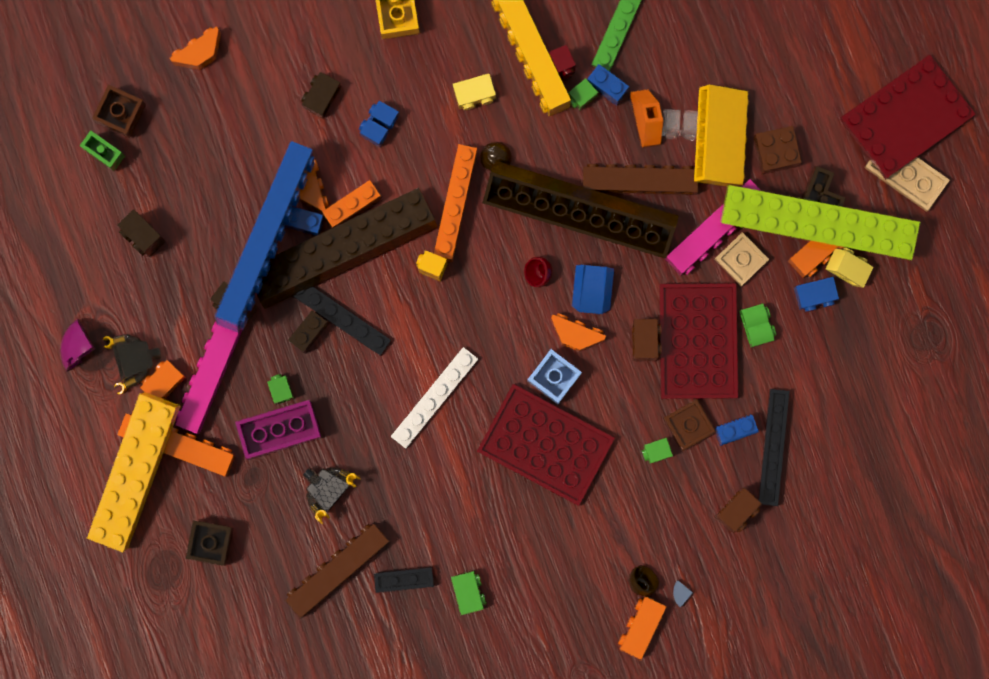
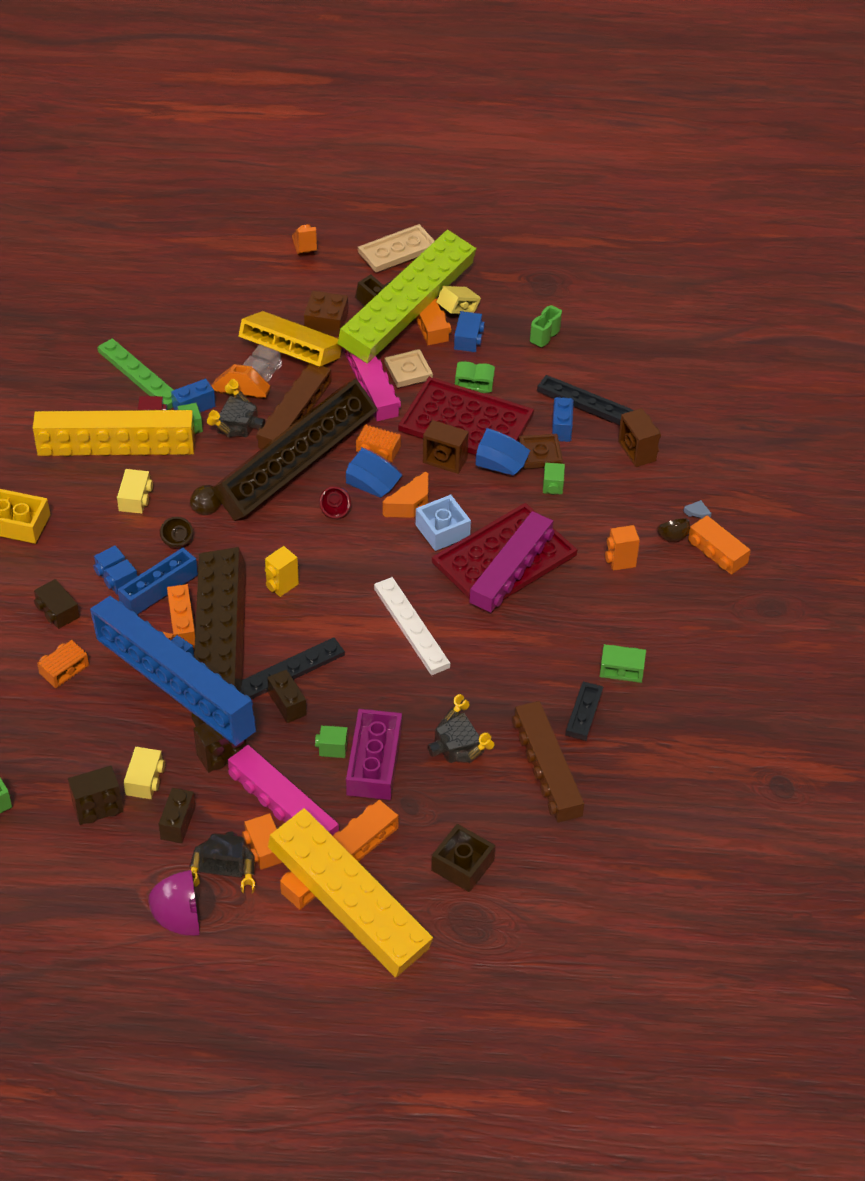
camera: 70 degrees left, 35 degrees down
orange brick [434,144,477,262] -> none
dark red plate [840,55,976,180] -> none
none -> orange brick [37,640,89,688]
none -> blue brick [118,547,198,614]
none -> light yellow brick [124,747,165,799]
none -> dark brown brick [159,788,195,844]
none -> dark brown piece [160,517,193,548]
none -> torso [207,379,265,437]
none -> orange slope [292,224,317,254]
none -> orange brick [356,424,401,462]
none -> magenta brick [470,511,554,612]
none -> blue slope [476,428,530,475]
none -> bright green brick [530,305,562,347]
none -> orange brick [605,525,640,571]

